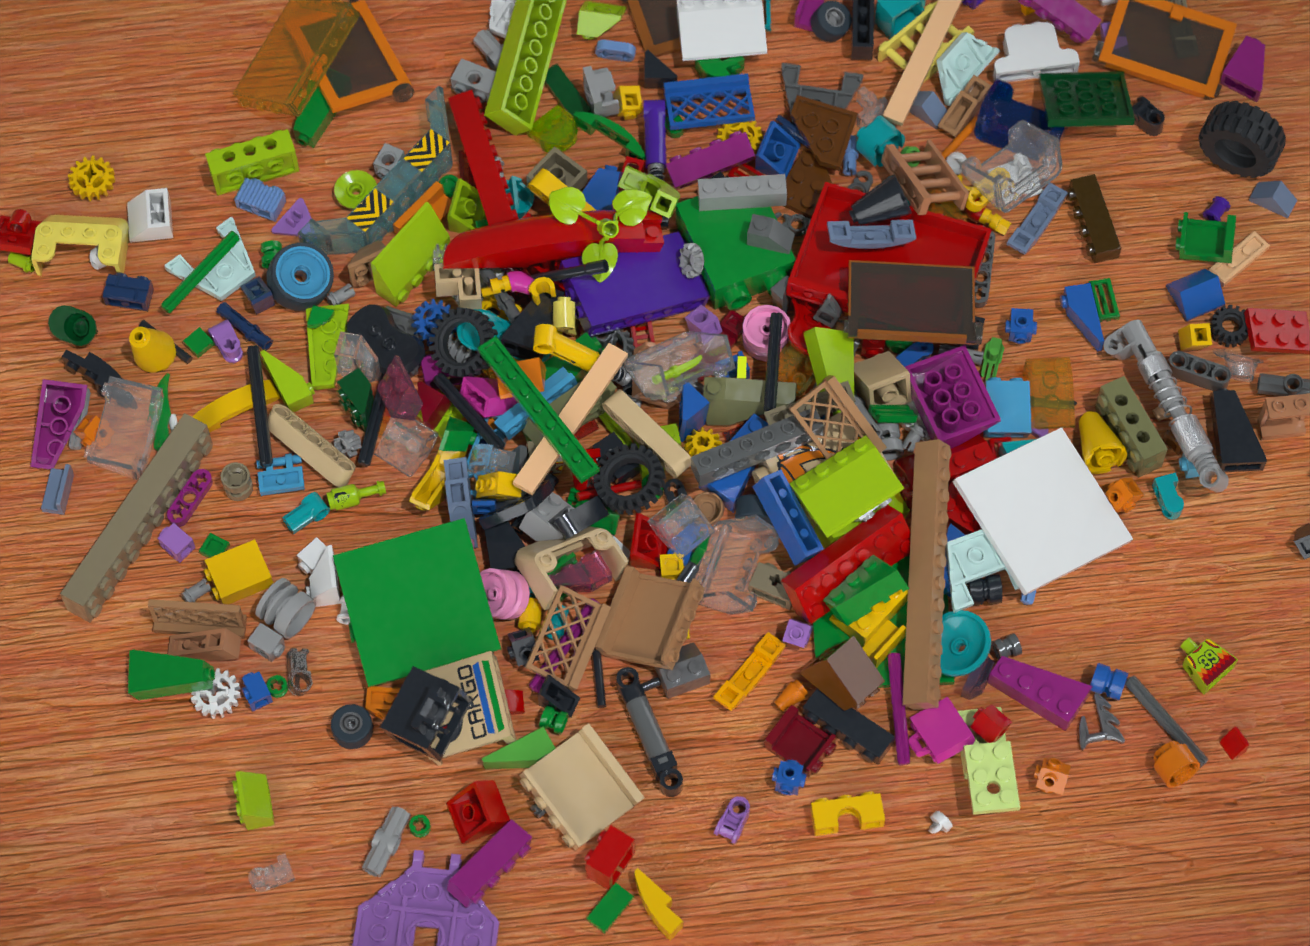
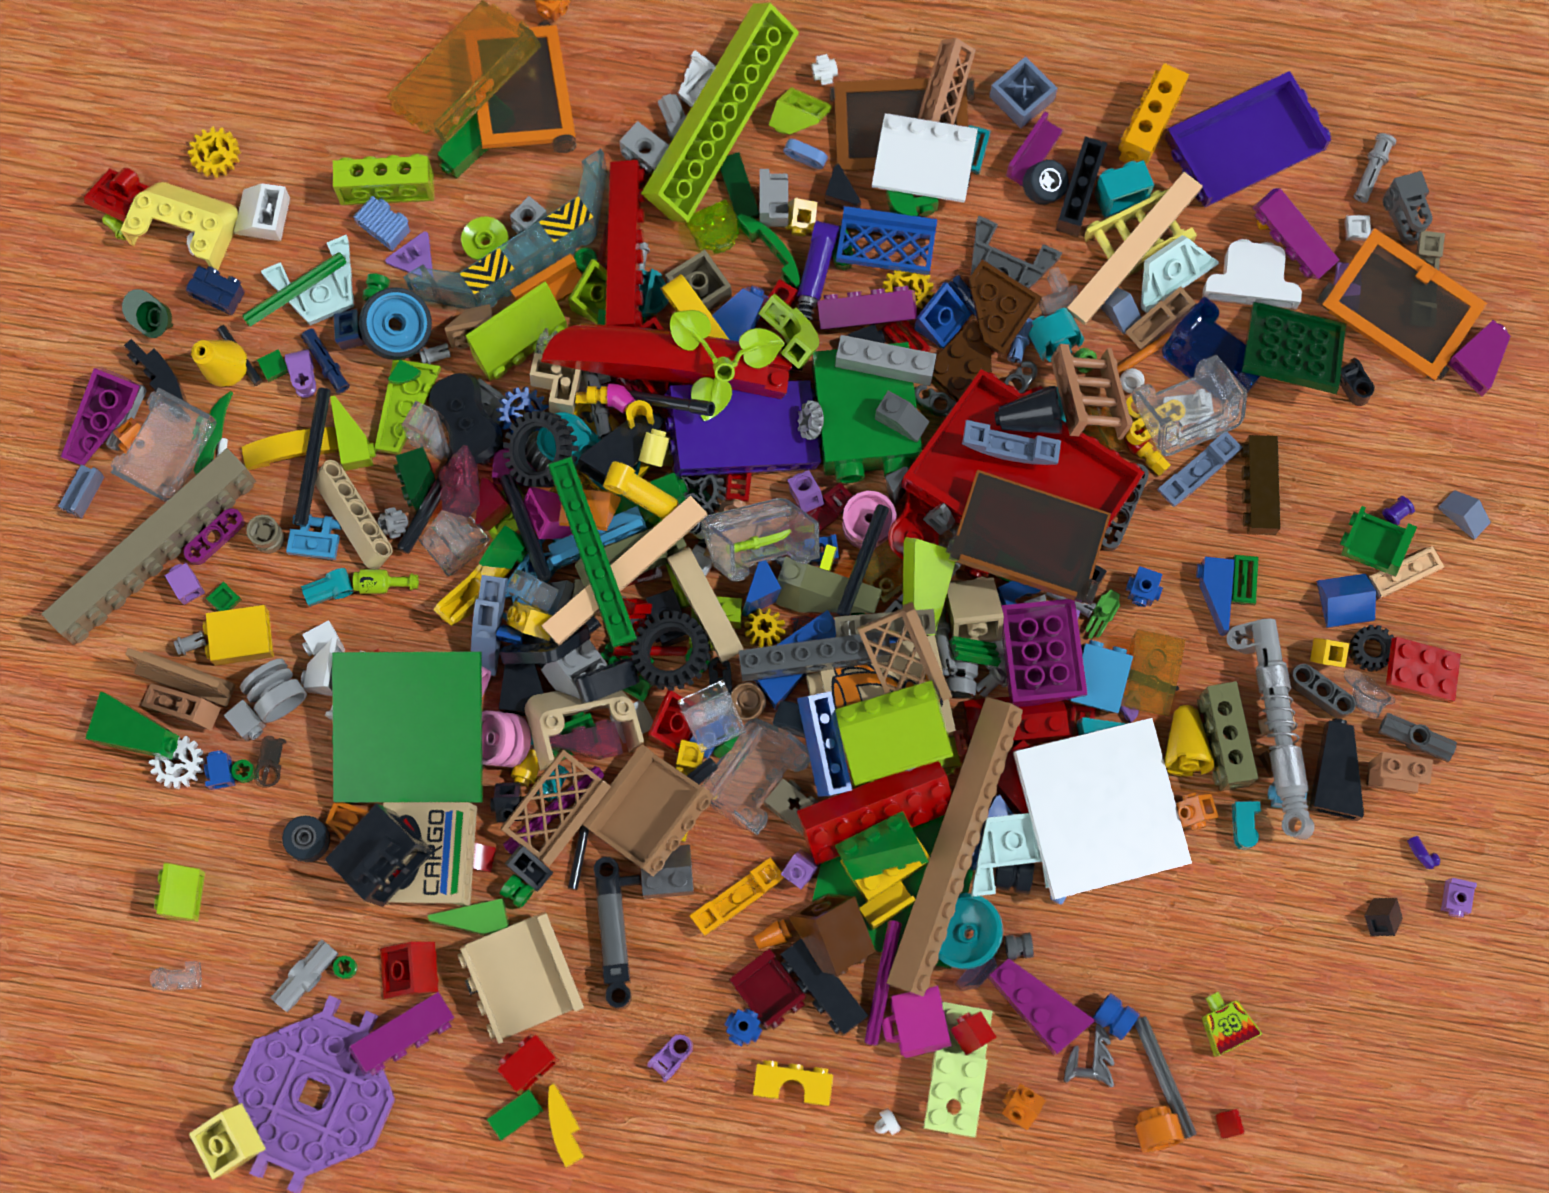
camera: 15 degrees right, 10 degrees up
black tyre [1198,101,1286,178] -> none

